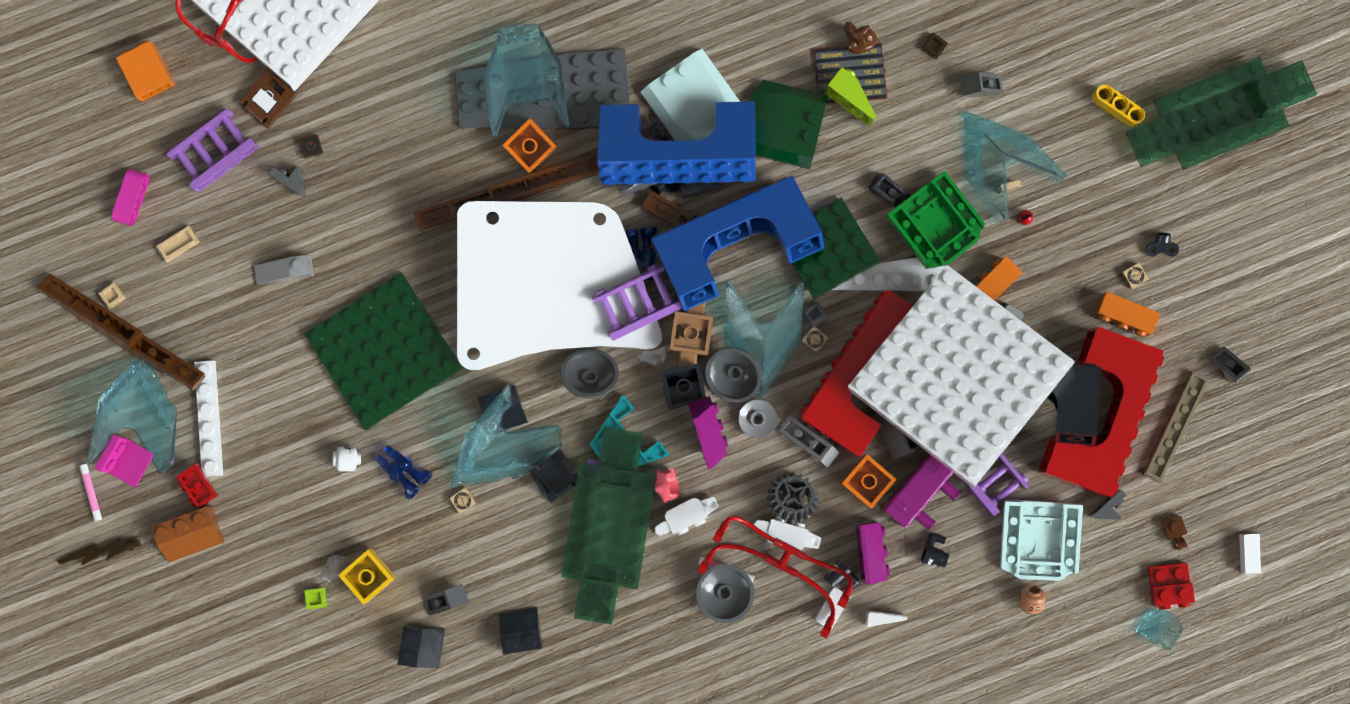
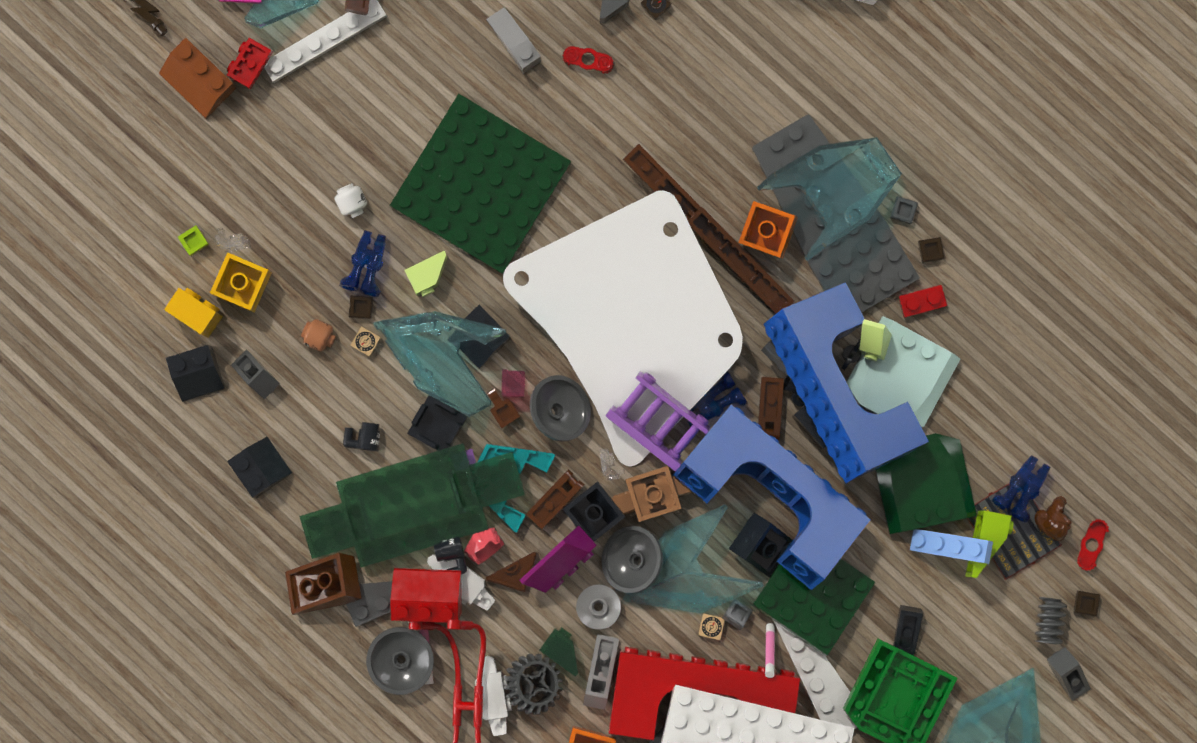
camera: 65 degrees right, 0 degrees up
none -> yellow brick [164,288,223,338]
none -> reddish brown slope [285,552,362,615]
none -> nougat head [301,319,336,352]
none -> black piece [343,422,380,451]
none -> dark grey wing [346,581,392,627]
none -> dark brown tile [349,295,373,319]
none -> red slope [390,568,462,623]
none -> yellowish green slope [405,251,448,297]
none -> black piece [434,536,467,575]
none -> reddish brown tile [485,552,537,592]
none -> reddish brown plate [487,389,520,428]
none -> clear pink panel [502,369,525,398]
none -> reddish brown plate [526,469,585,529]
none -> clear green slope [539,627,578,677]
none -> red piece [562,46,614,74]
none -> black slope [729,512,793,577]
none -> bright pink bar [765,623,775,678]
none -> yellowish green slope [859,319,892,361]
none -> dark grey tile [890,196,918,224]
none -> red plate [898,285,947,318]
none -> light blue plate [910,529,993,564]
none -> dark brown tile [918,237,944,263]
none -> clear blue piece [991,455,1051,523]
none -> dark grey piece [1035,597,1068,644]
none -> red piece [1077,519,1109,571]

